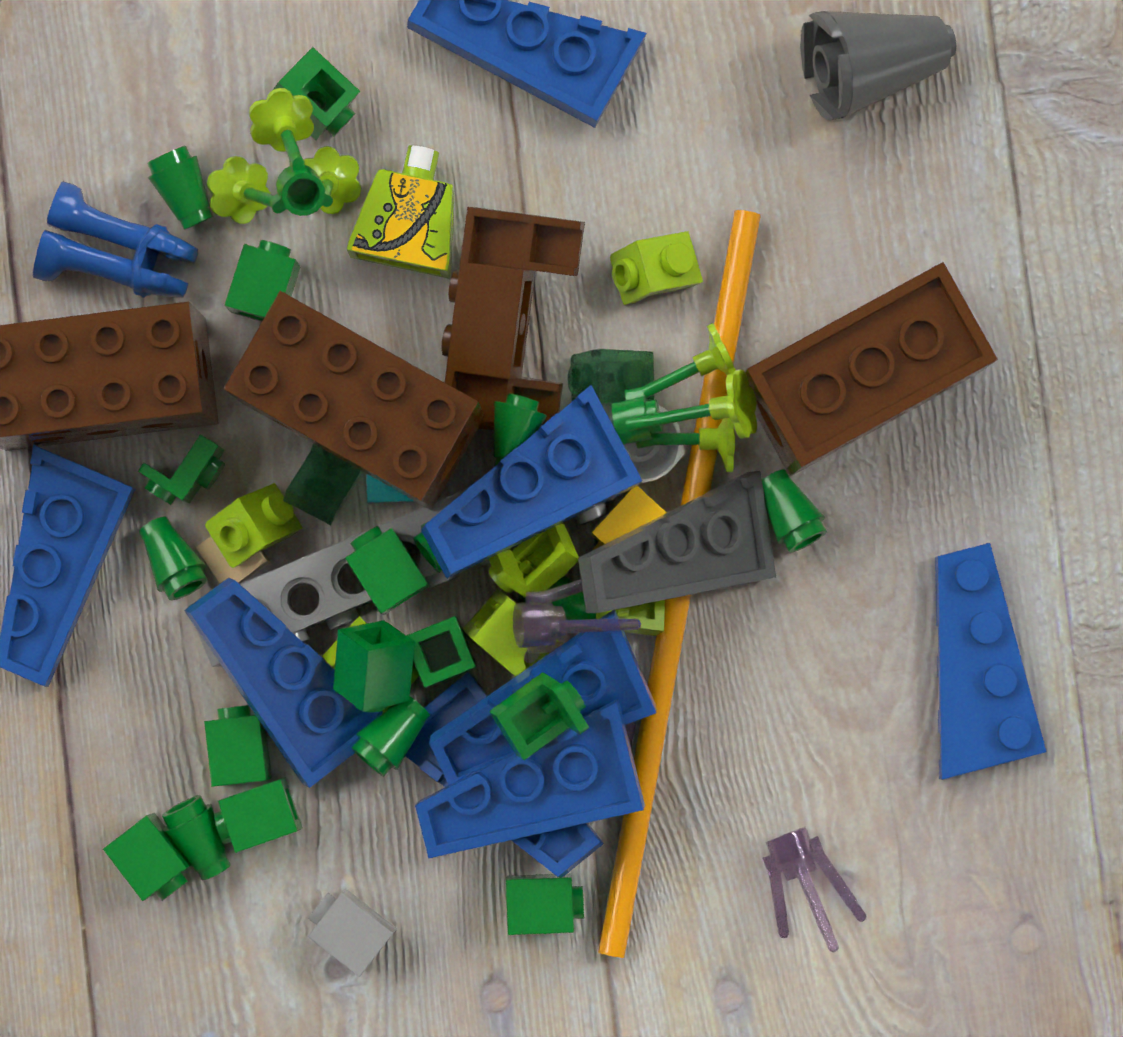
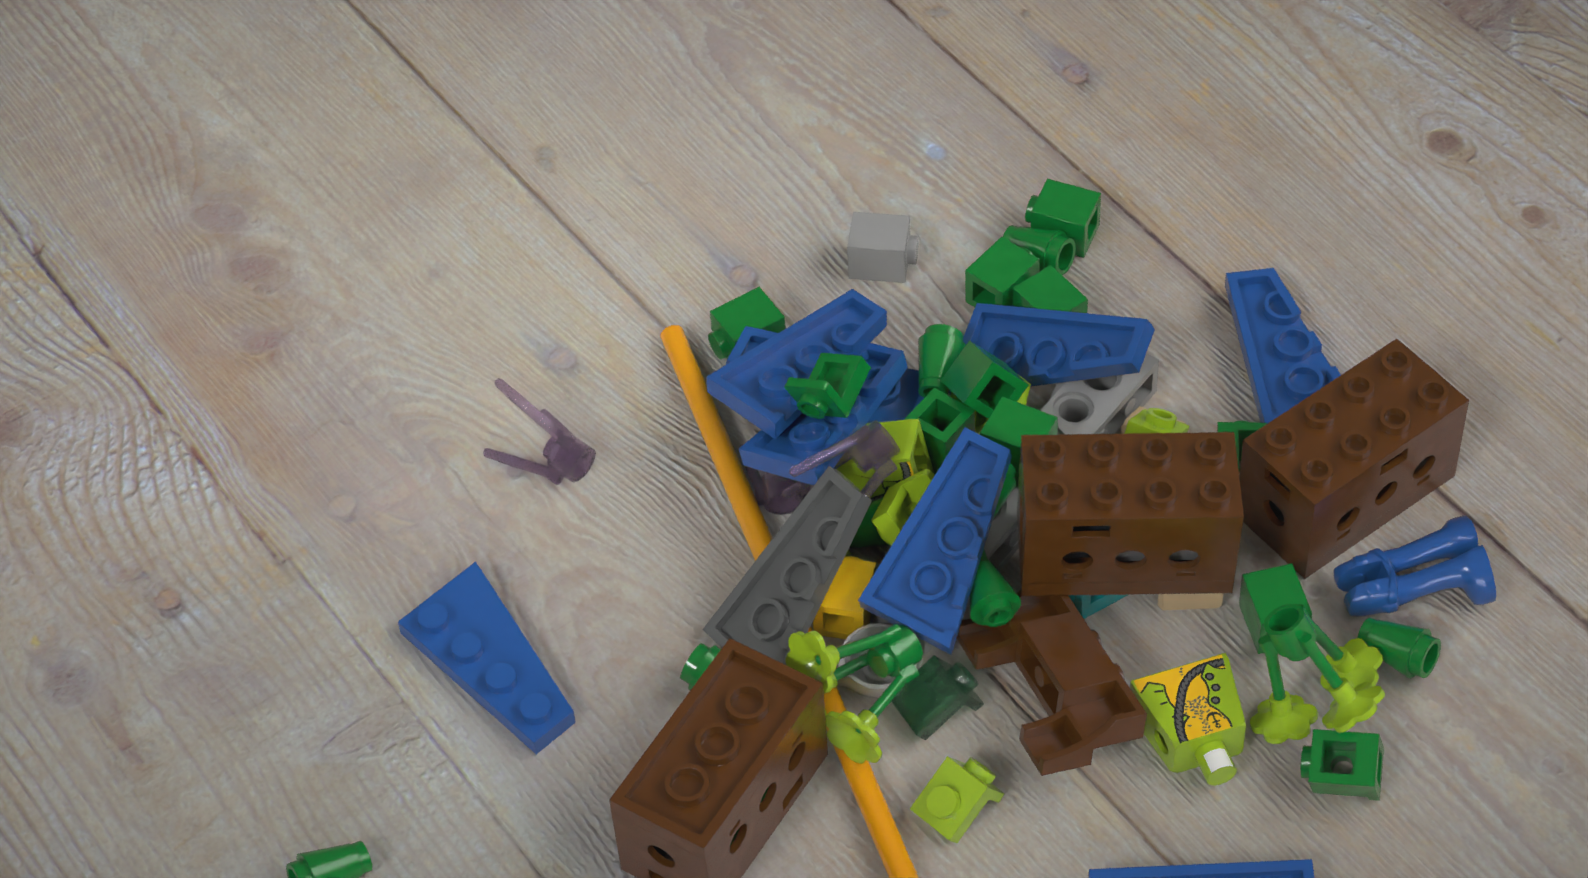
camera: 155 degrees right, 35 degrees down
green cone [139,516,207,601] -> none

